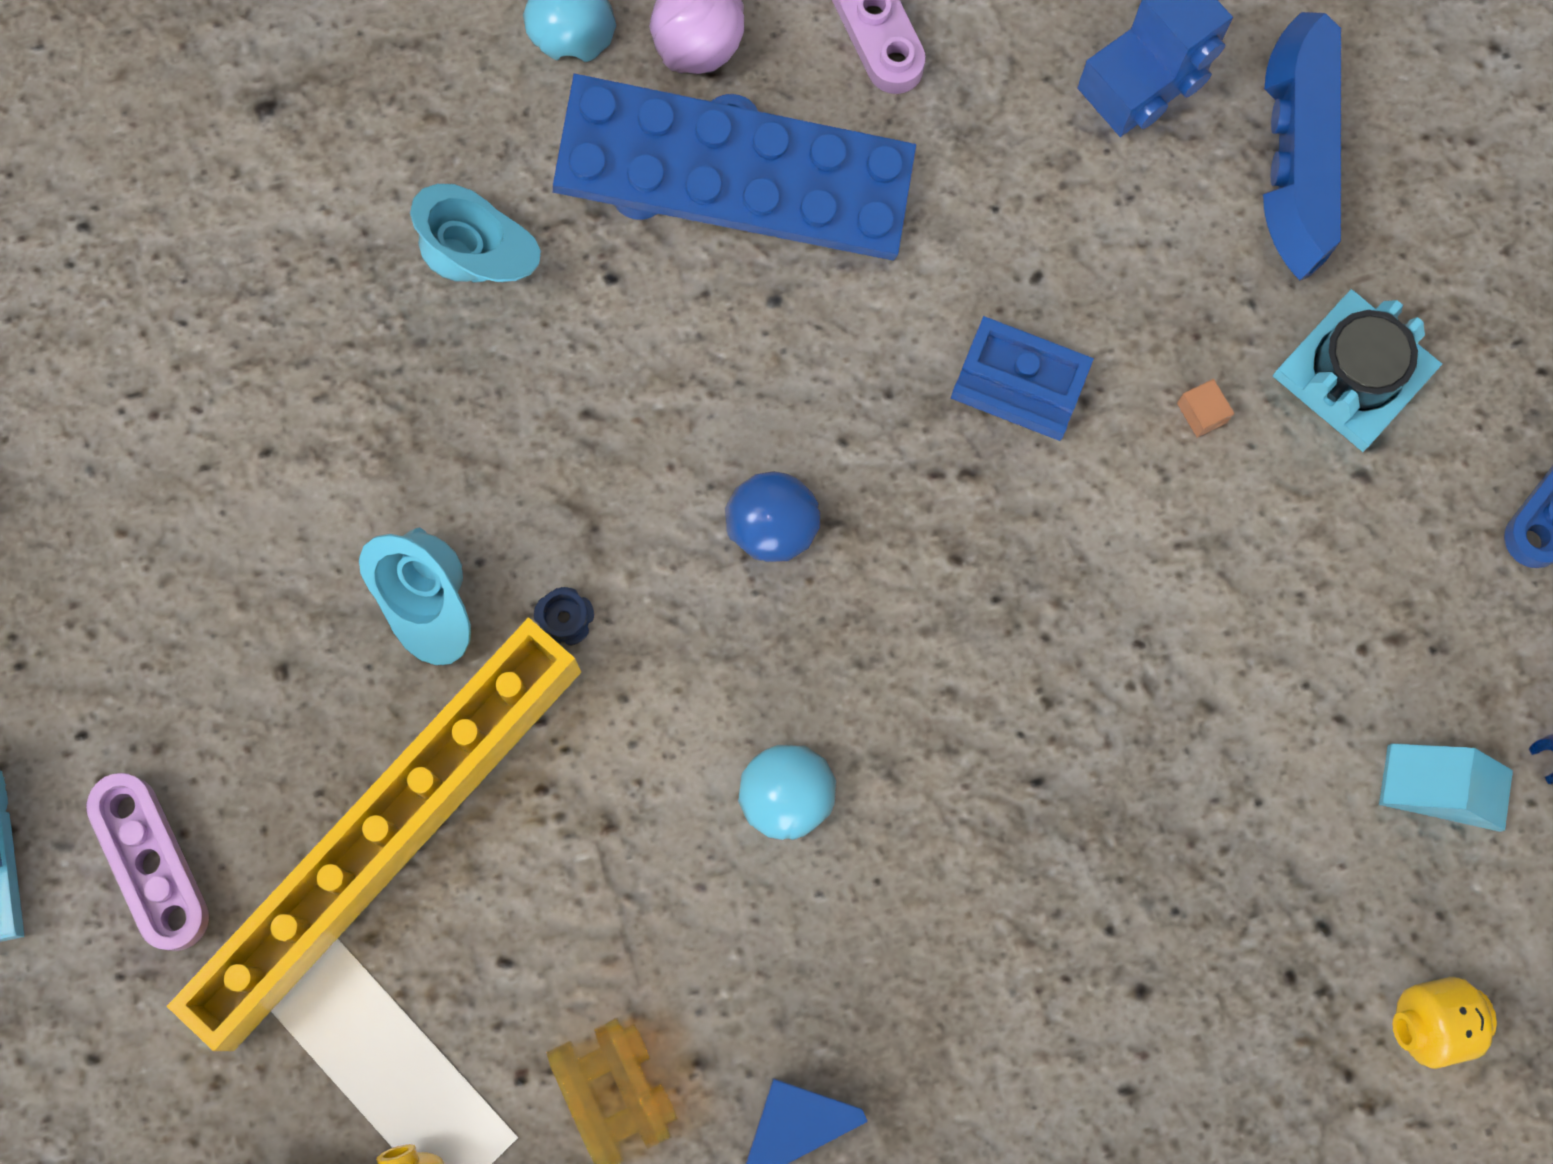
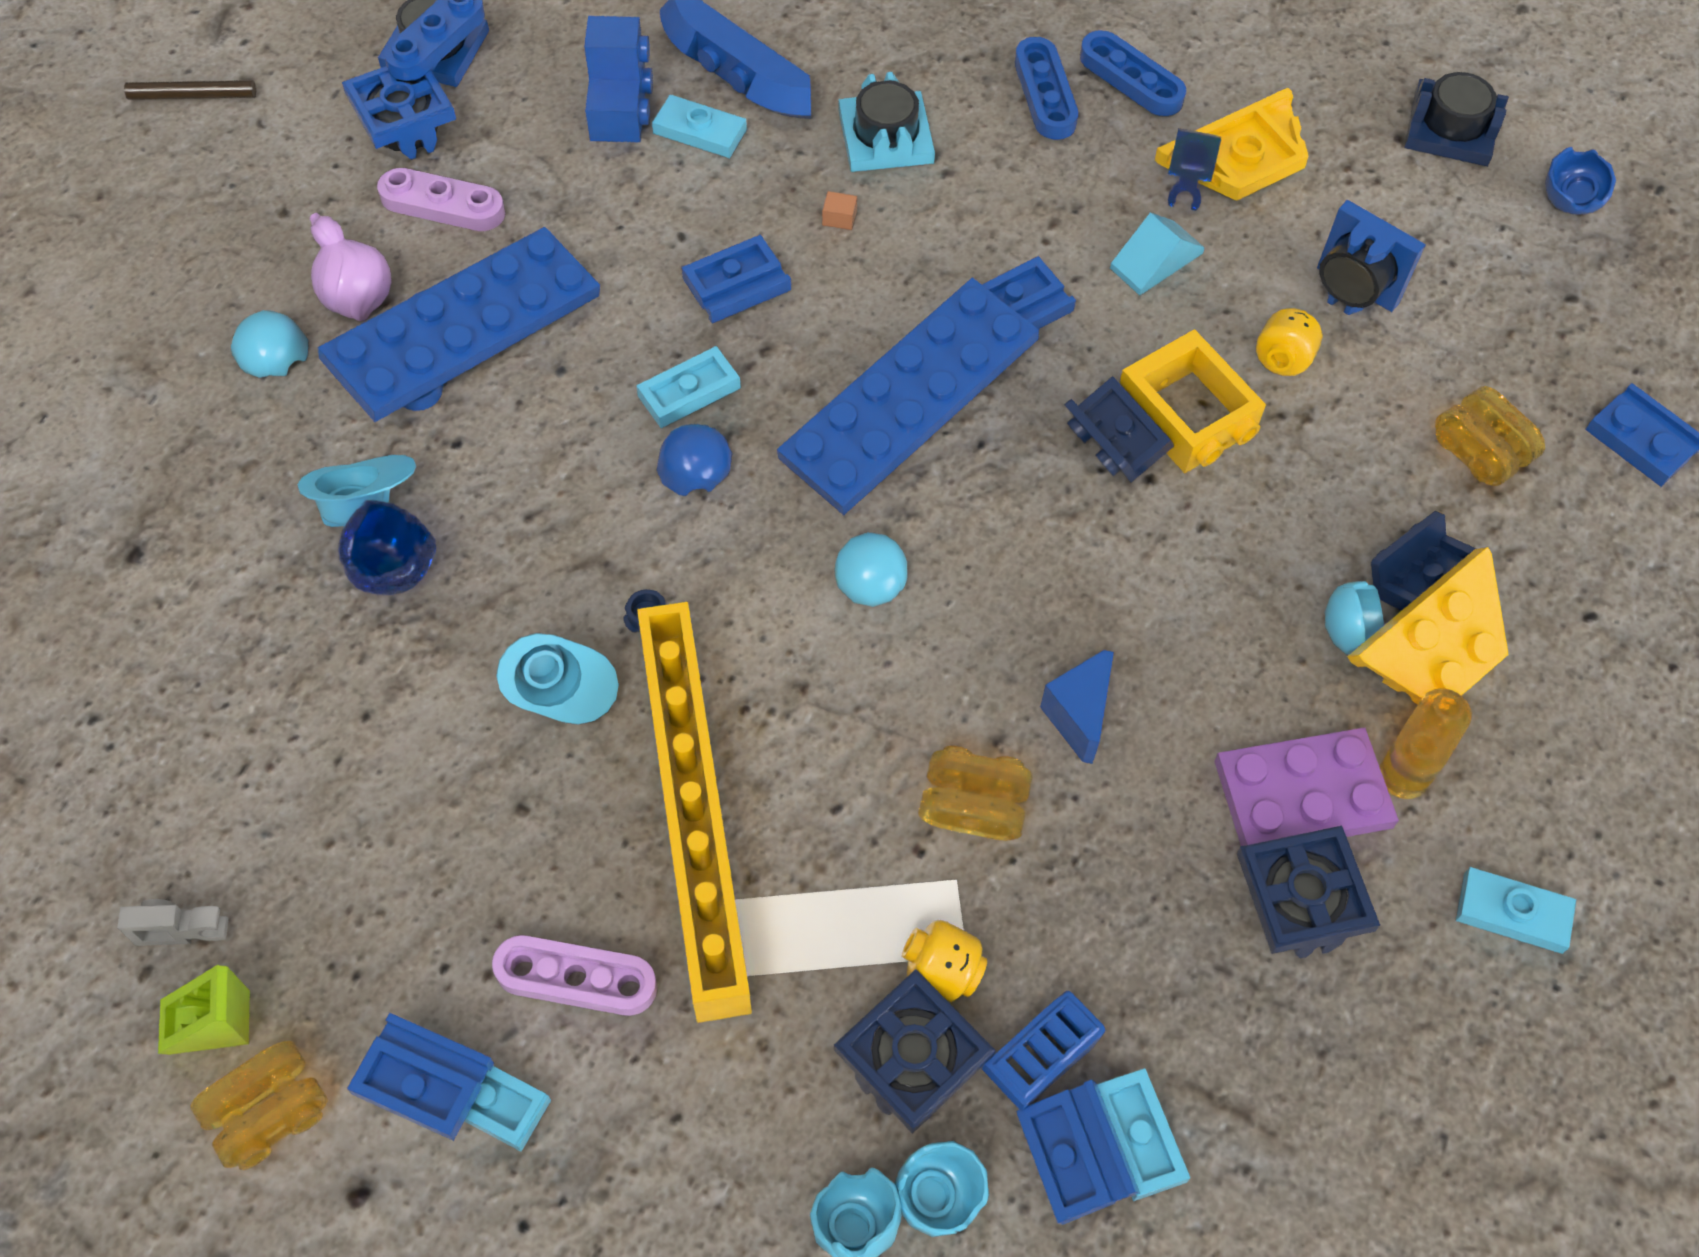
camera: 50 degrees left, 15 degrees down
none -> clear blue piece [338,499,436,595]
none -> medium azure plate [636,346,741,428]
none -> medium azure plate [652,94,747,158]
none -> blue plate [777,277,1039,515]
none -> blue plate [982,256,1076,329]
none -> dark blue bracket [1064,376,1174,483]
none -> yellow window [1119,329,1266,474]

